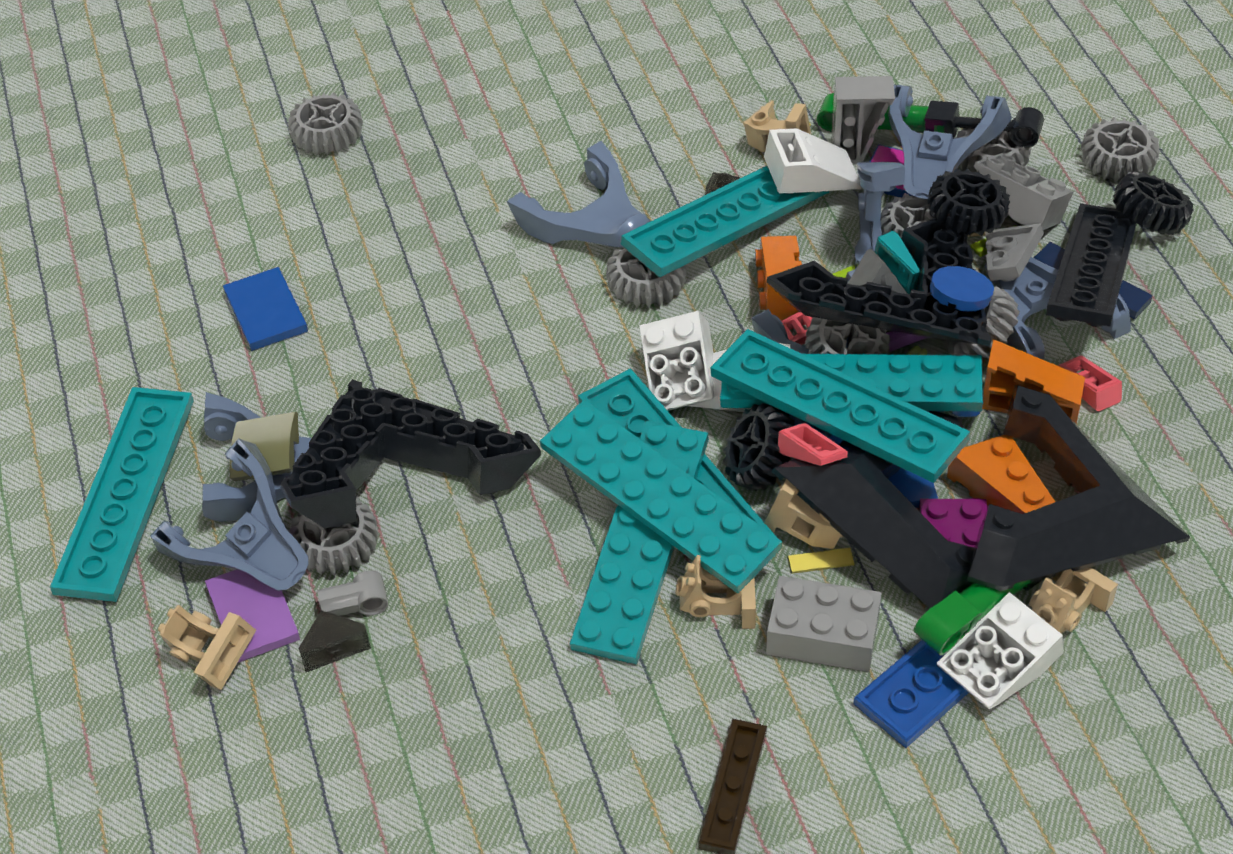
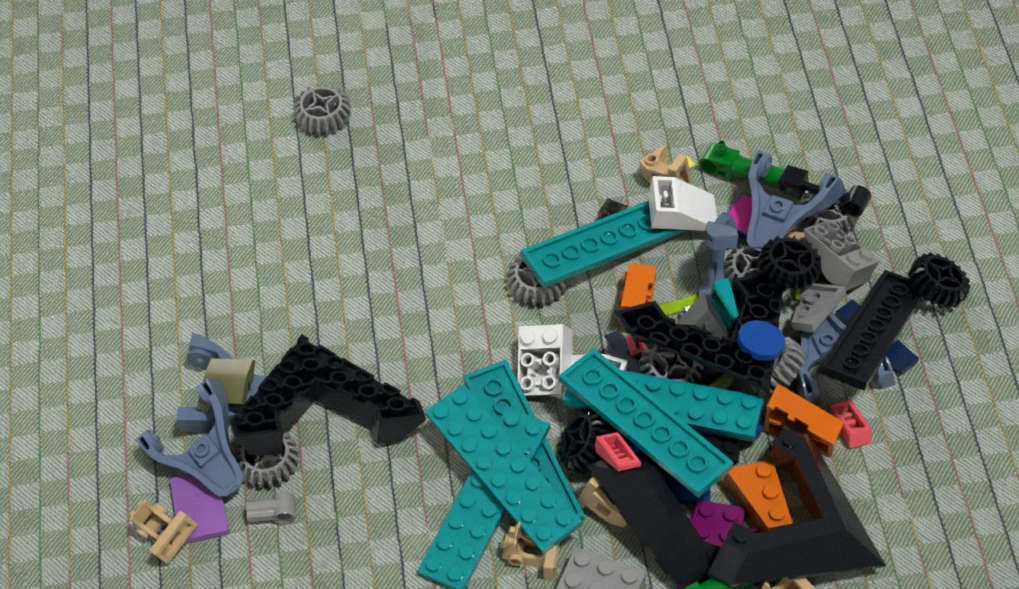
camera: 10 degrees right, 5 degrees up
teal plate [50,387,194,602] -> none
blue tile [223,267,308,351] -> none
clear smoke slope [298,610,371,672] -> none
sand blue animal [506,141,650,247] -> none
light yellow window [788,547,854,574] -> none
light grey wedge [831,76,895,164] -> none
light grey gear [1081,117,1160,183] -> none

